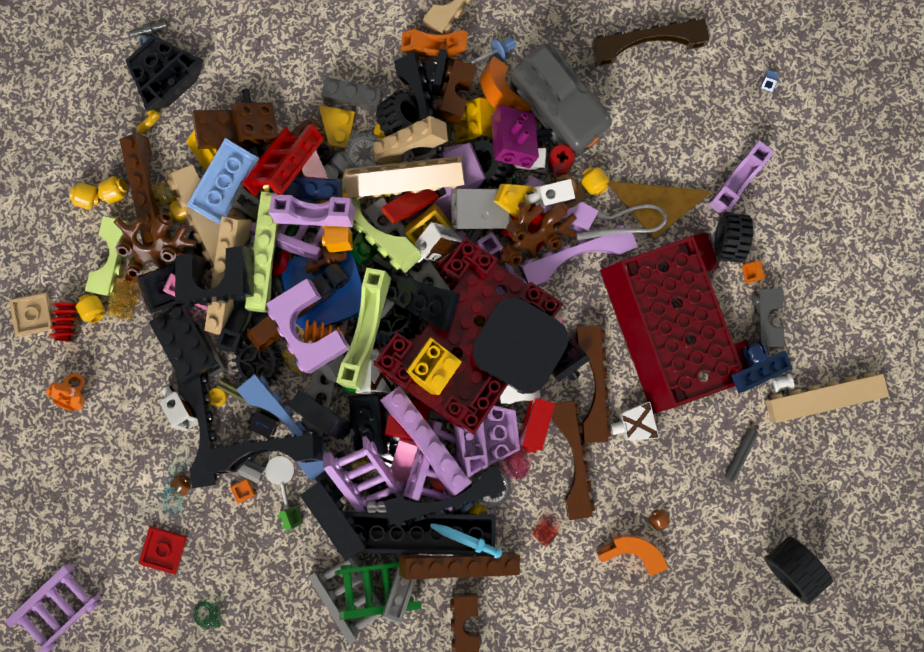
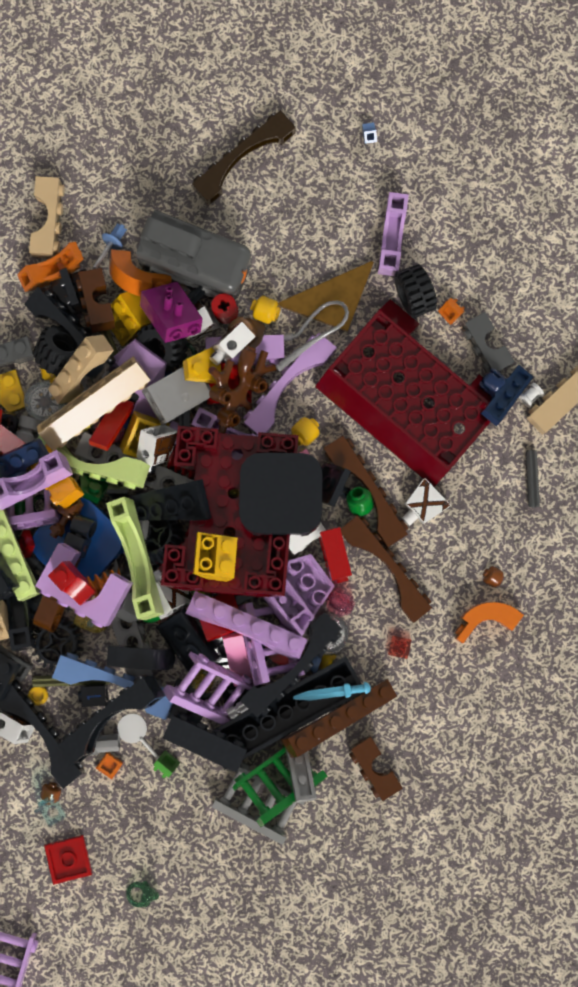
camera: 30 degrees left, 0 degrees up
none -> red arch [48,561,97,606]
none -> yellow head [291,417,320,446]
none -> green head [346,487,374,516]

